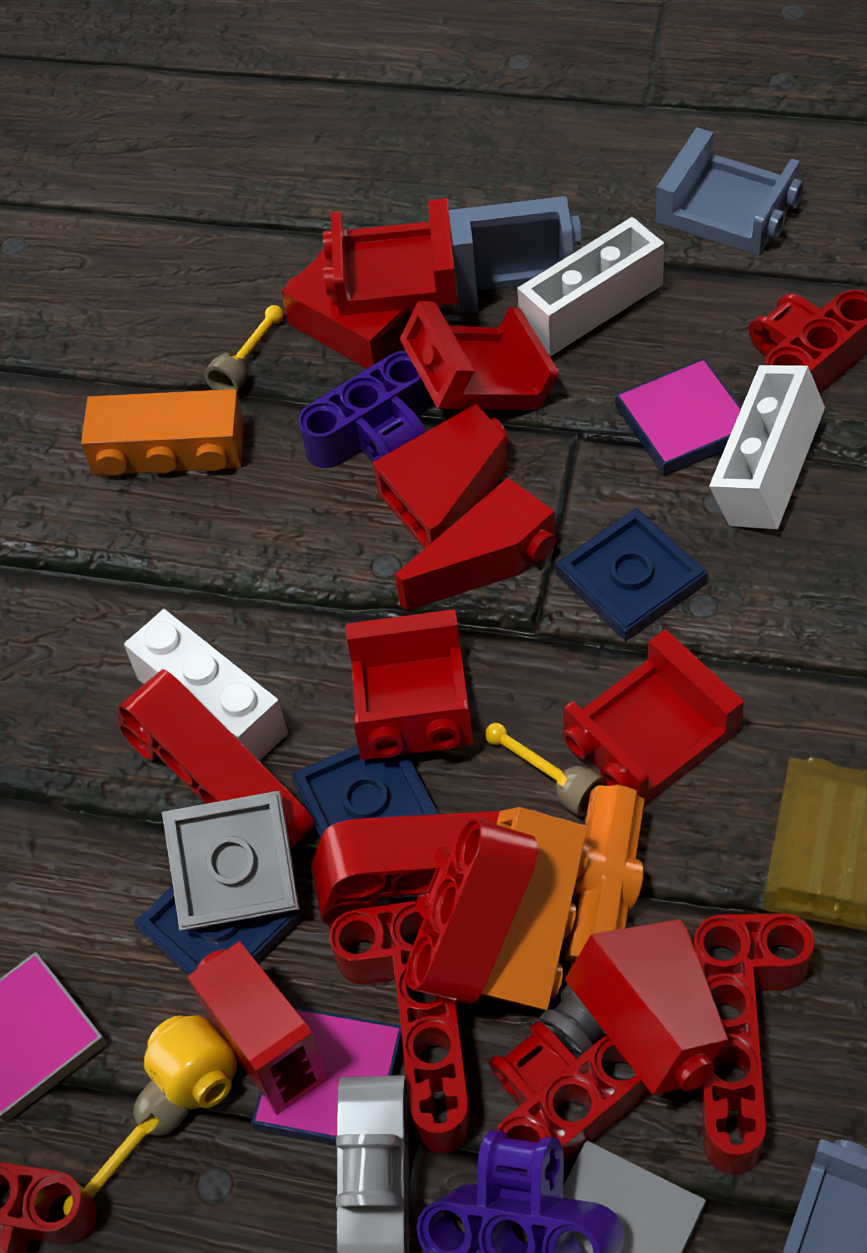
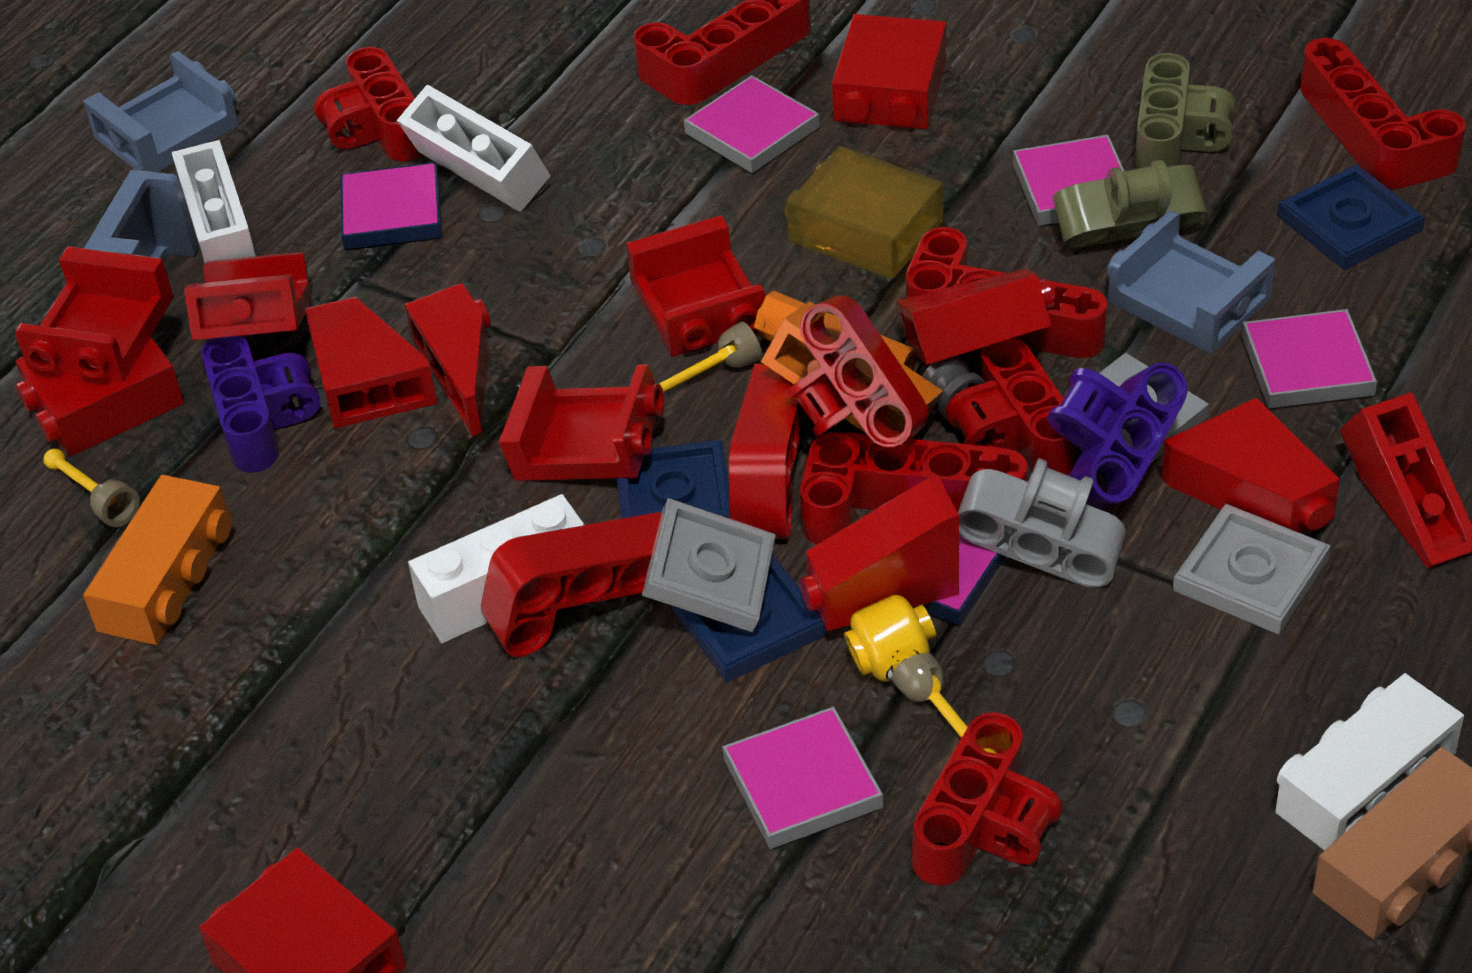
camera: 75 degrees left, 10 degrees down
dark blue tile [555,507,708,642] -> none

